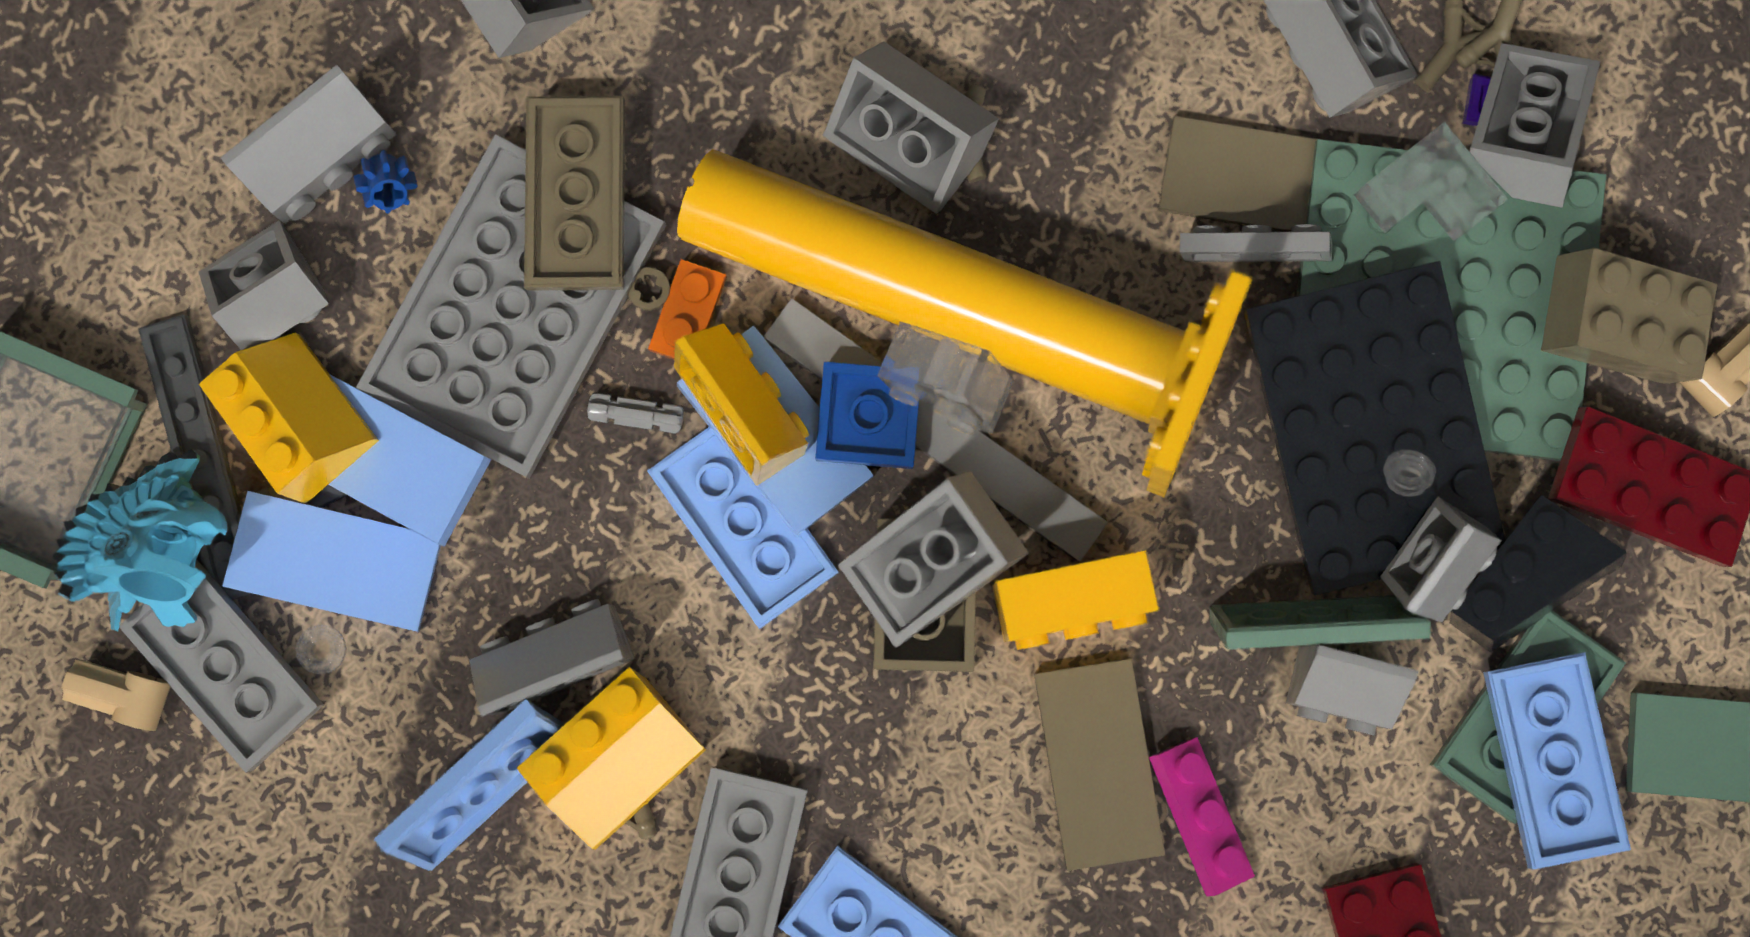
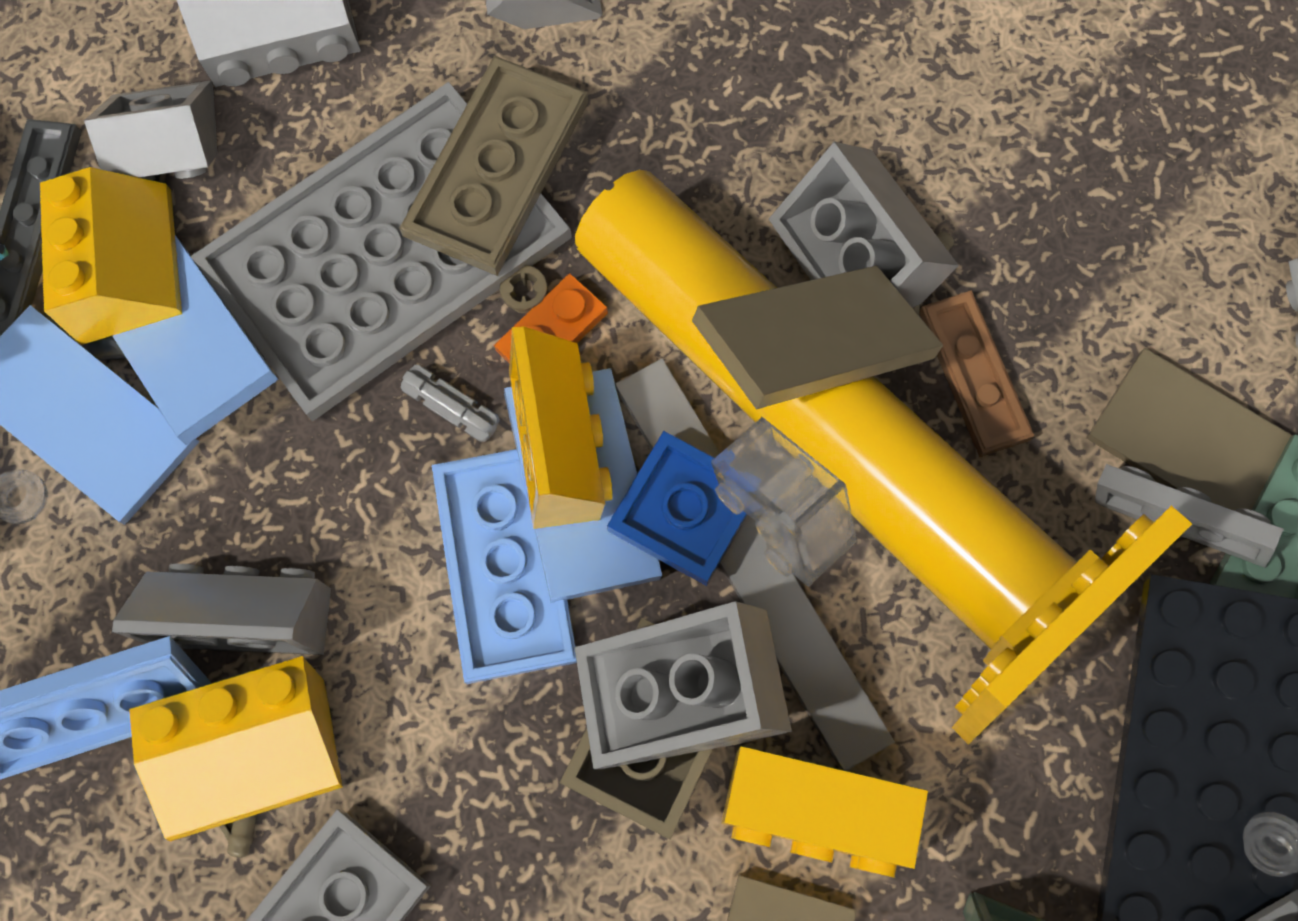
camera: 25 degrees right, 10 degrees down
blue gear [354,150,418,213] -> none
none -> dark tan tile [692,265,943,410]
none -> medium nougat tile [920,290,1035,457]

